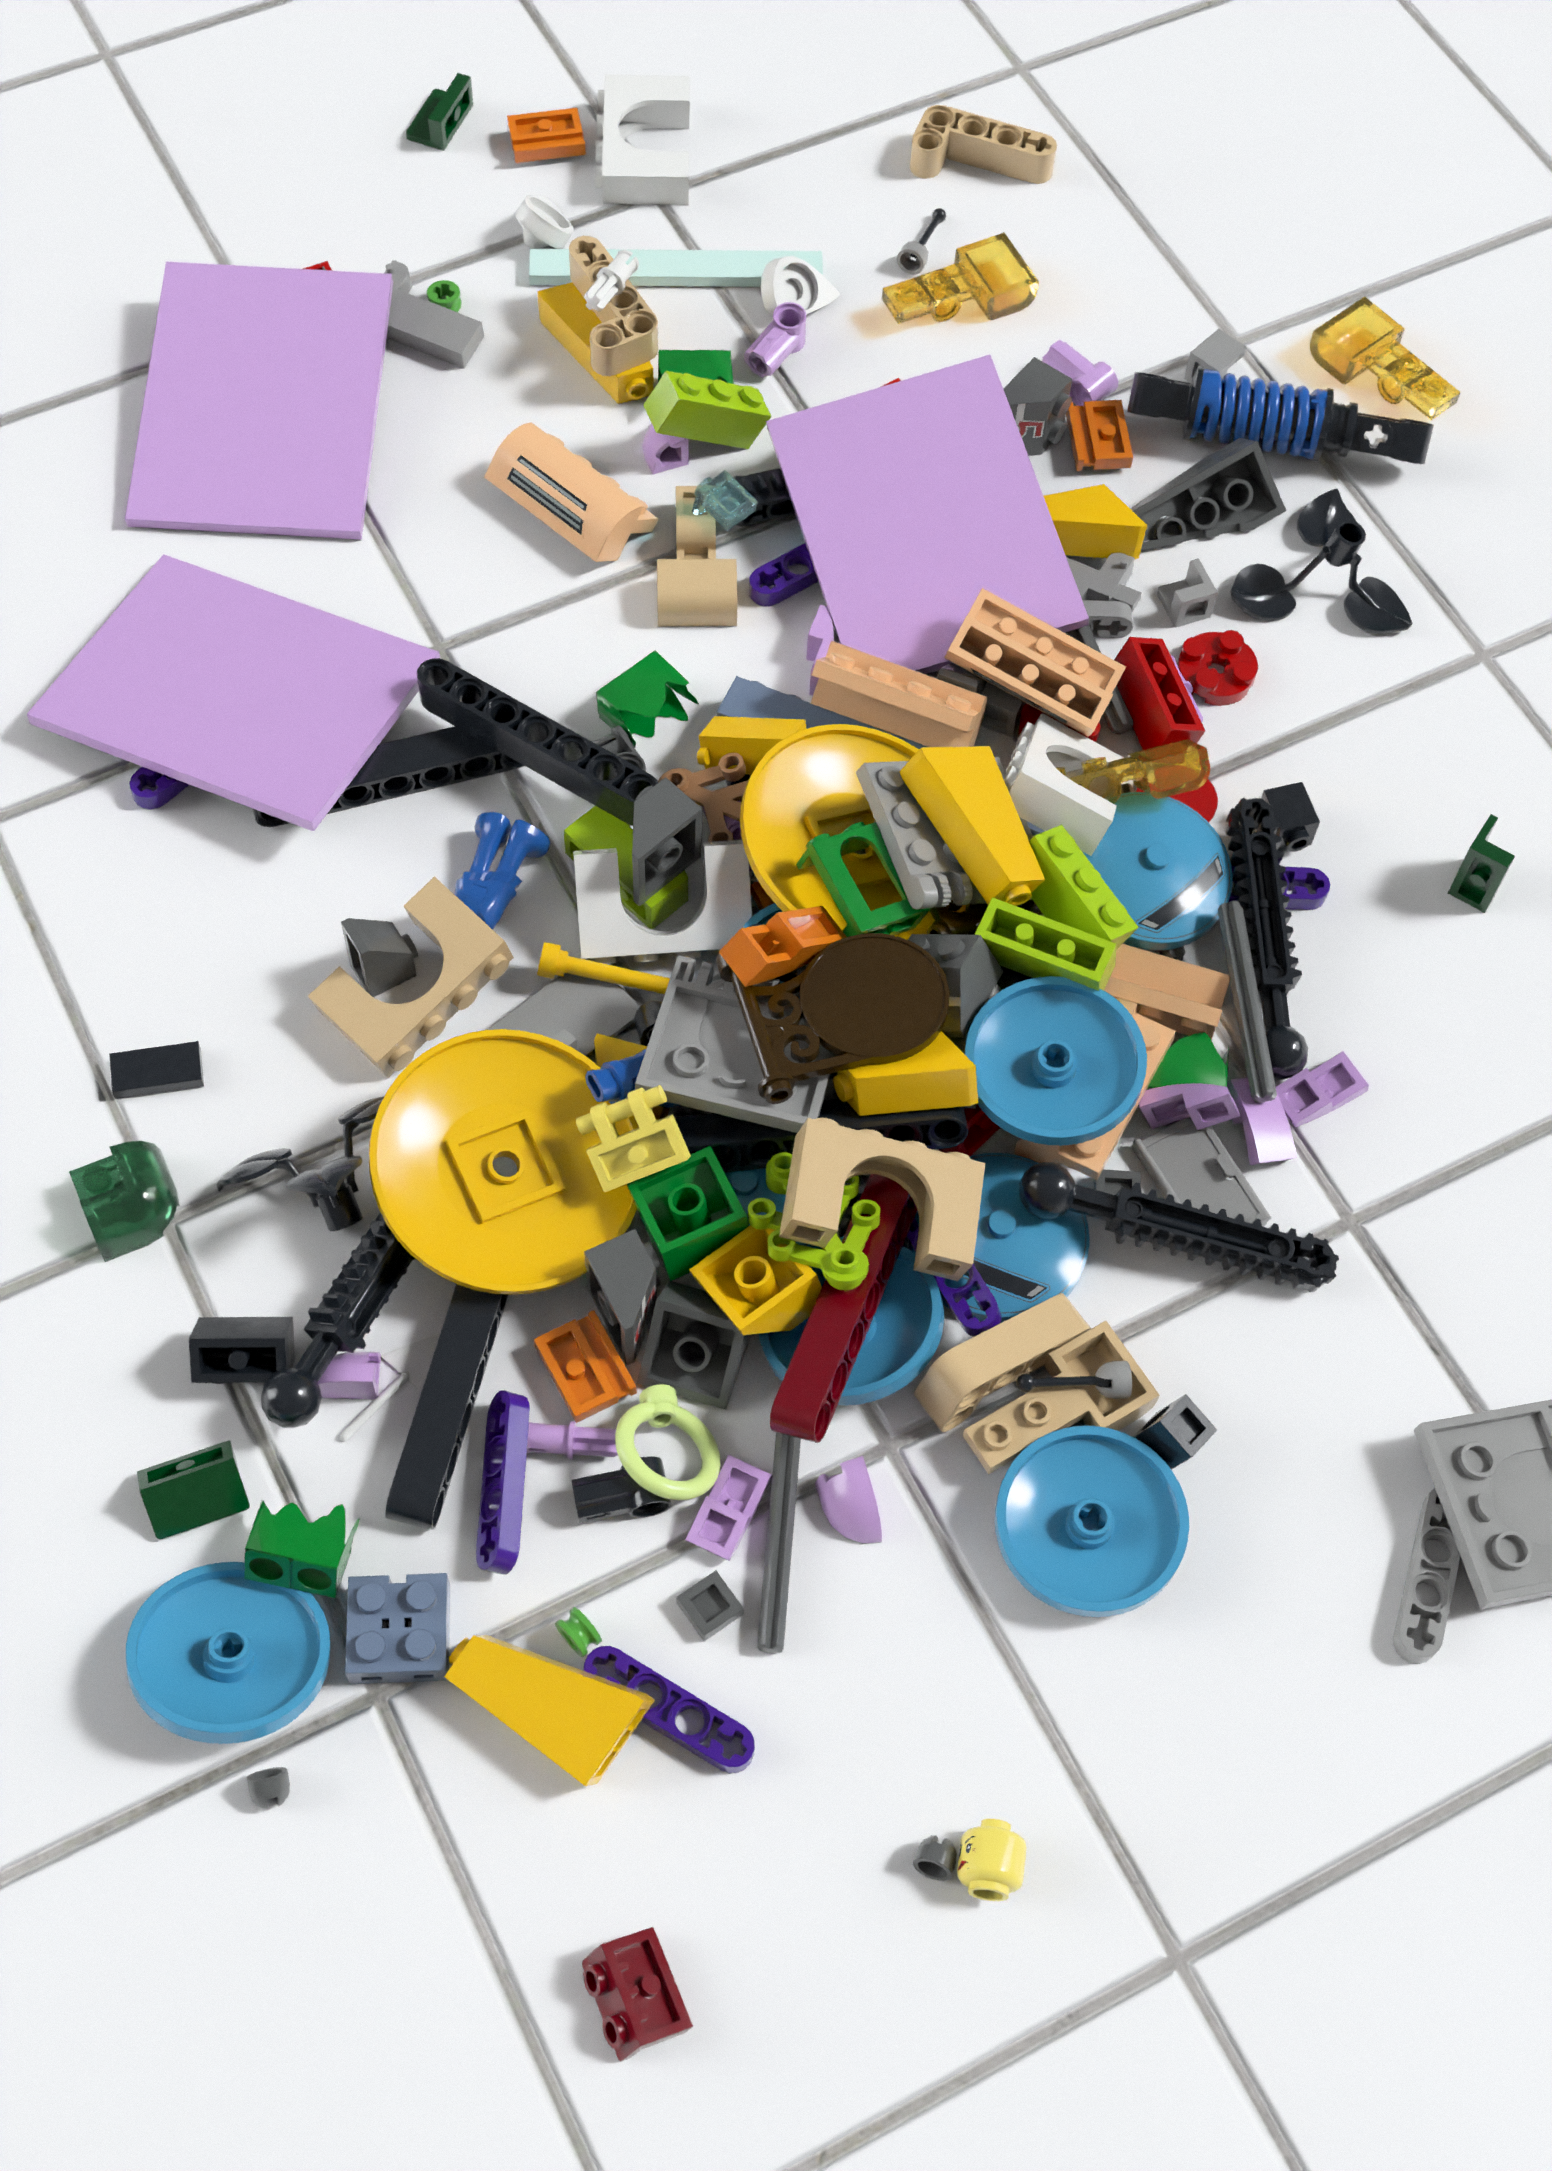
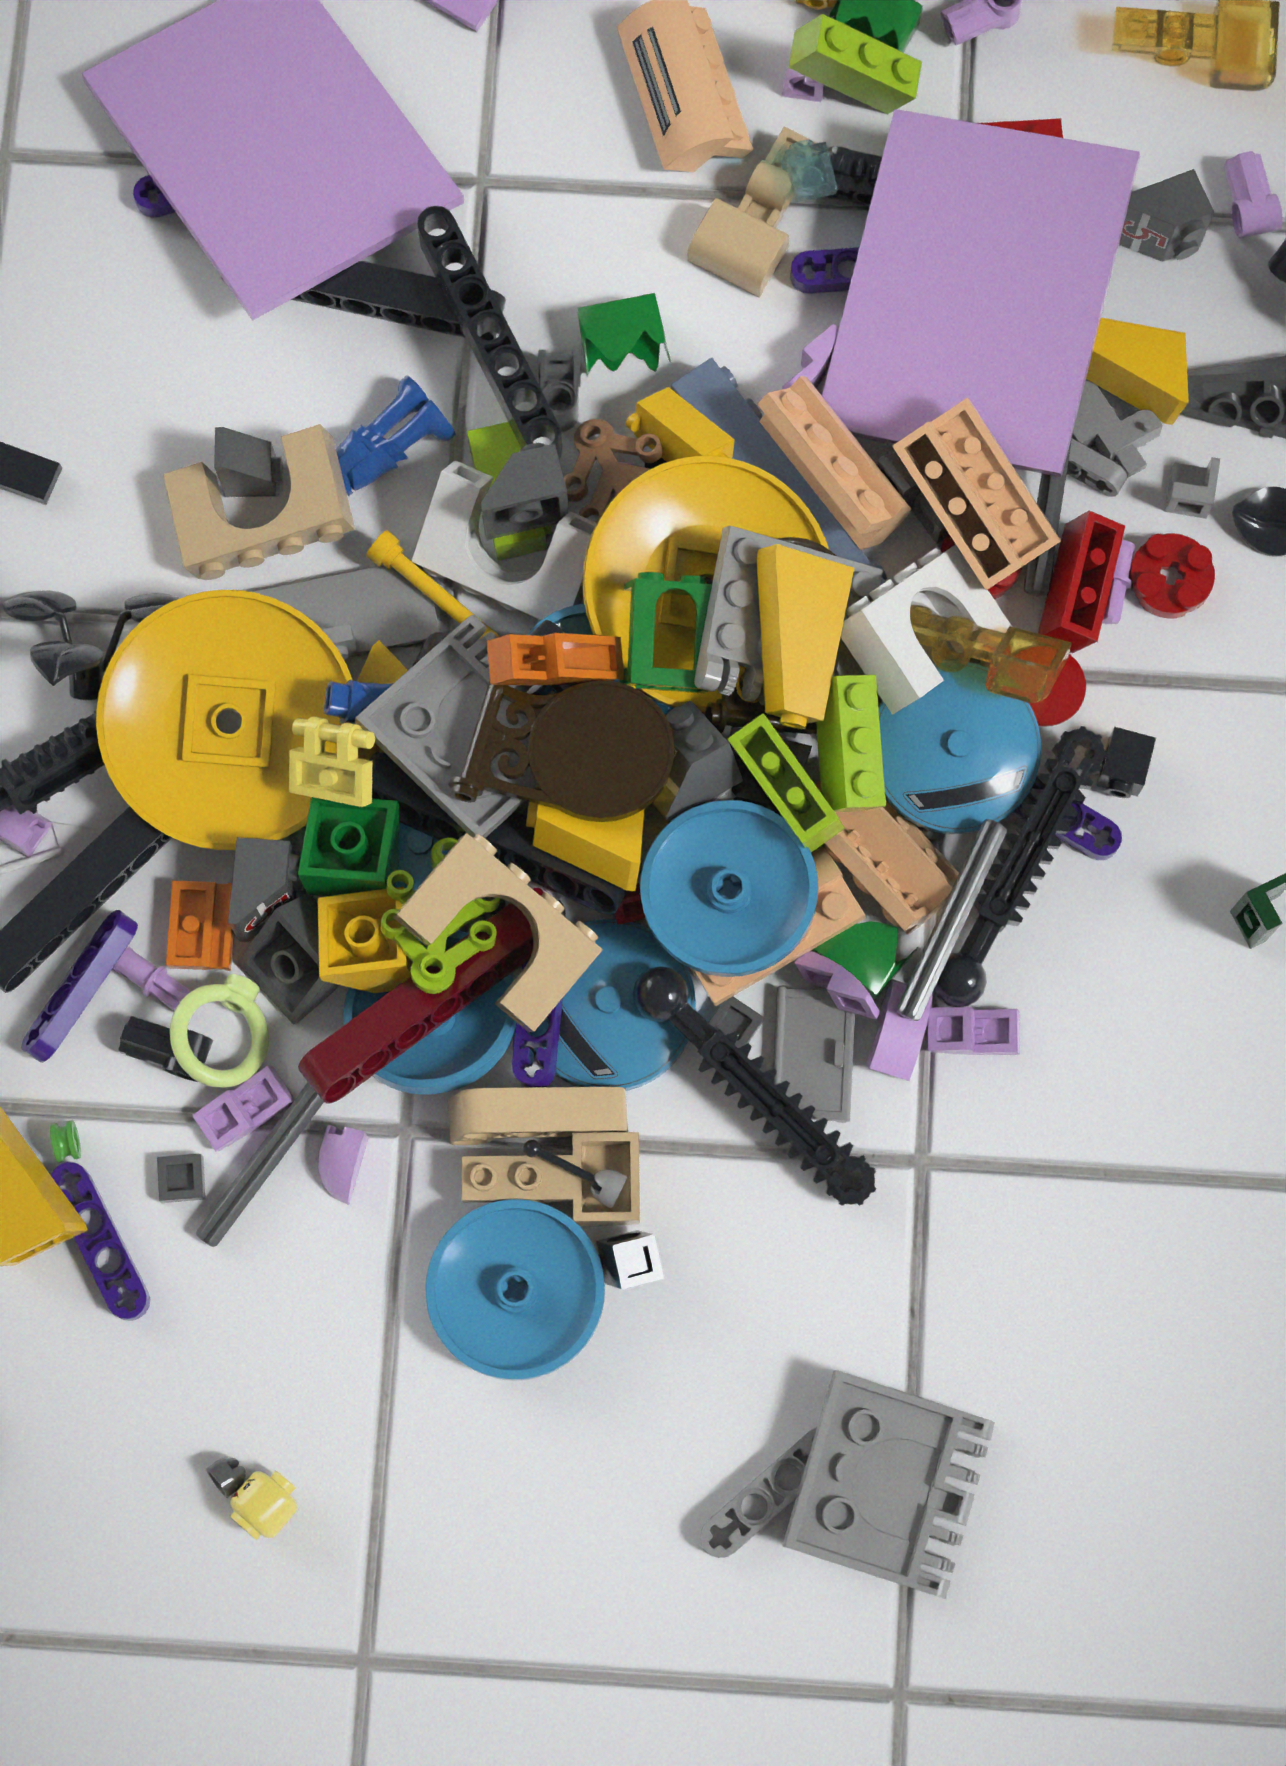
camera: 35 degrees right, 15 degrees up
orange plate [1066,400,1133,471] -> none

